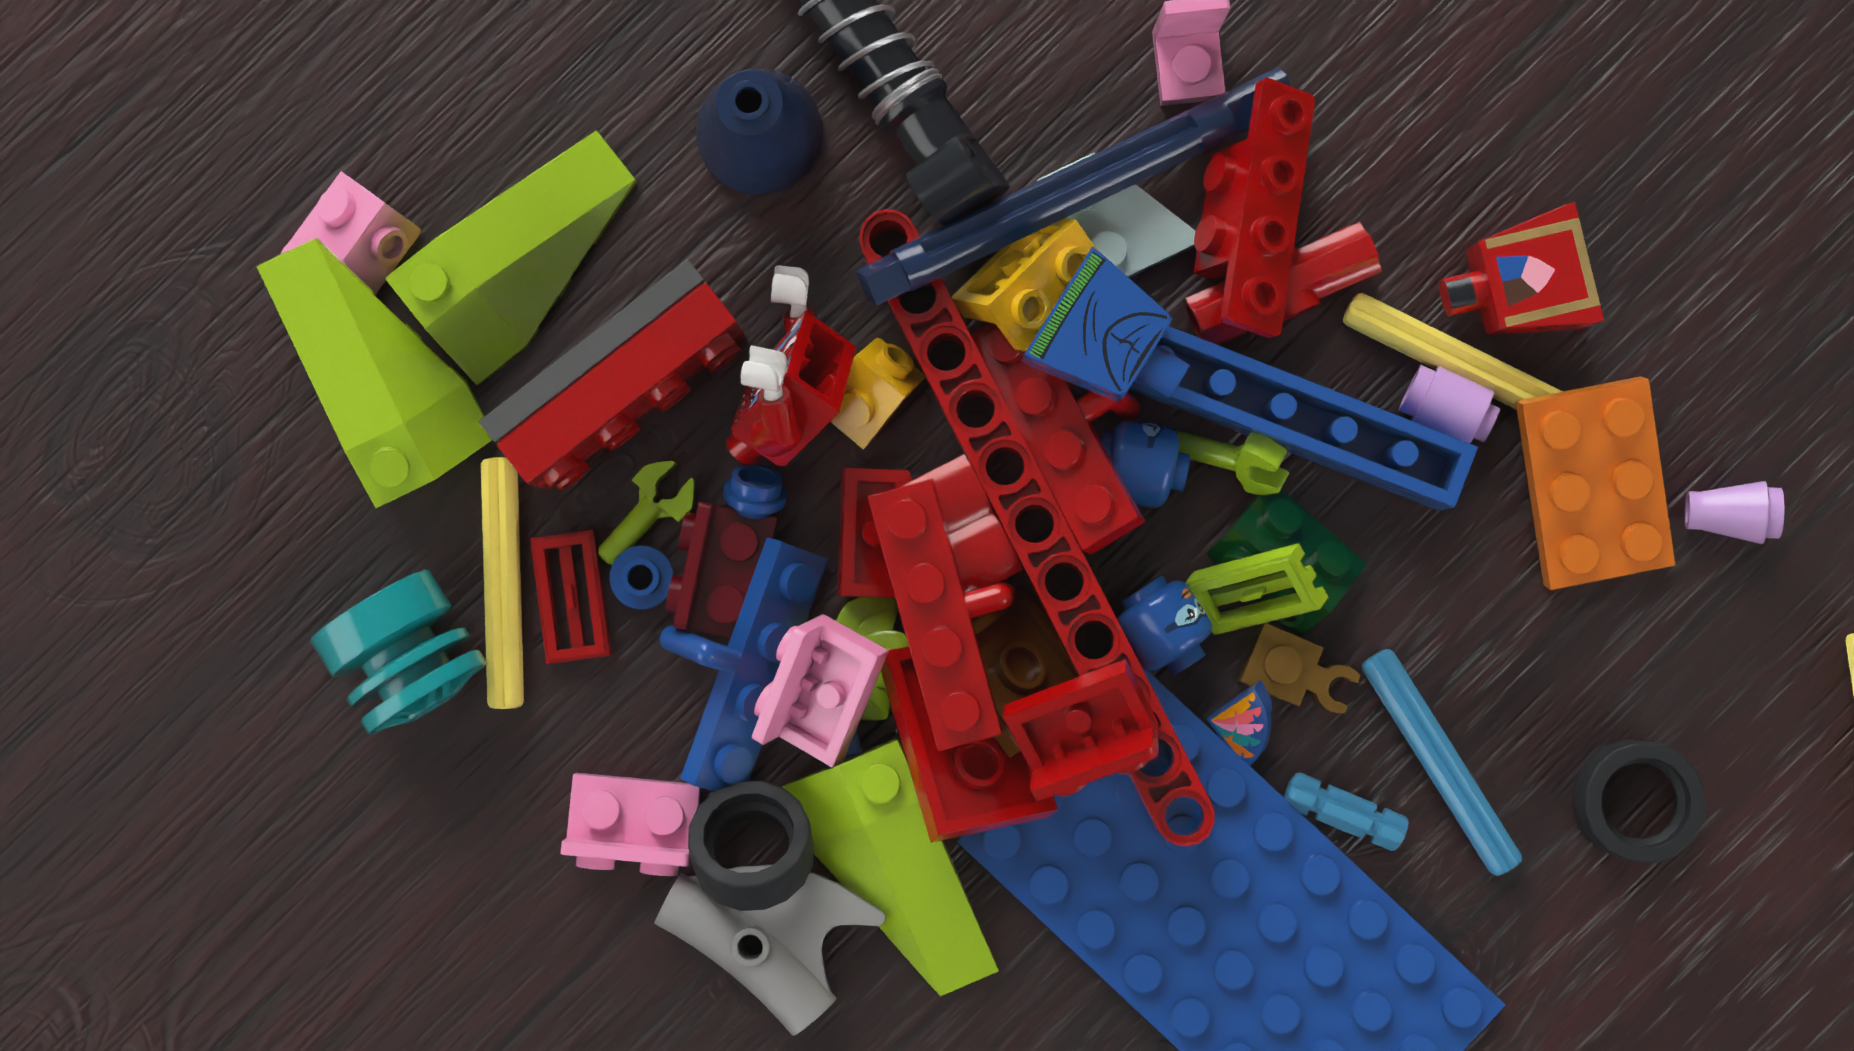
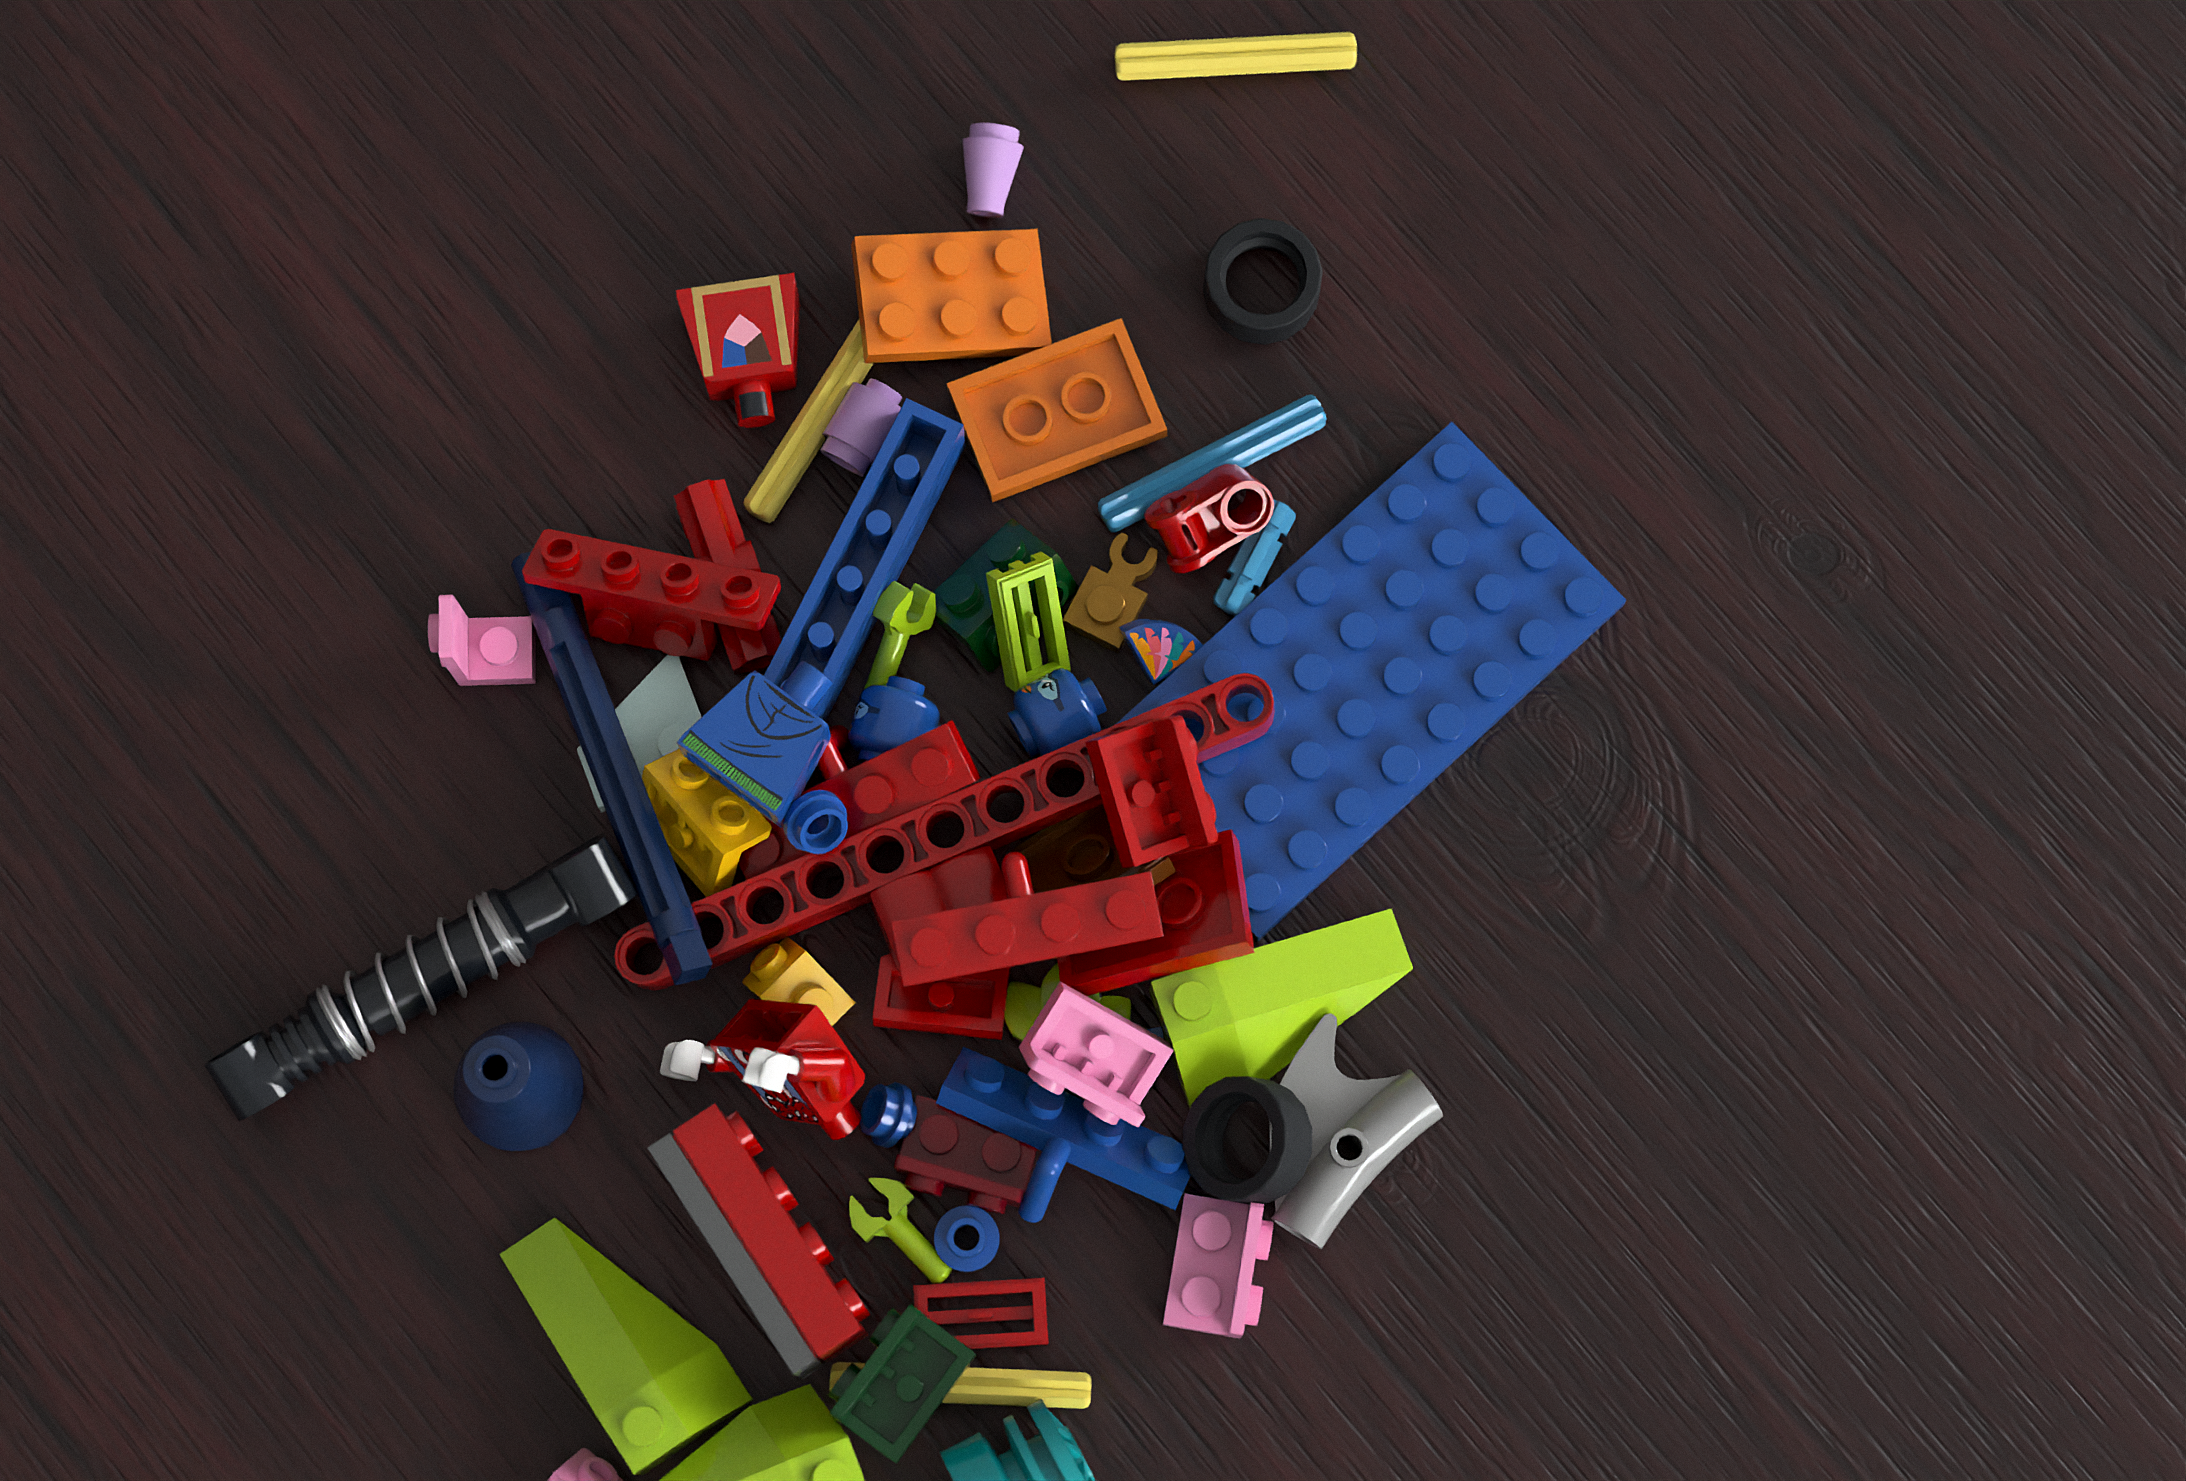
camera: 85 degrees left, 10 degrees down
none -> blue plate [783,790,848,854]
none -> dark green bracket [828,1304,977,1464]
none -> orange plate [947,318,1168,503]
none -> red piece [1144,464,1274,573]

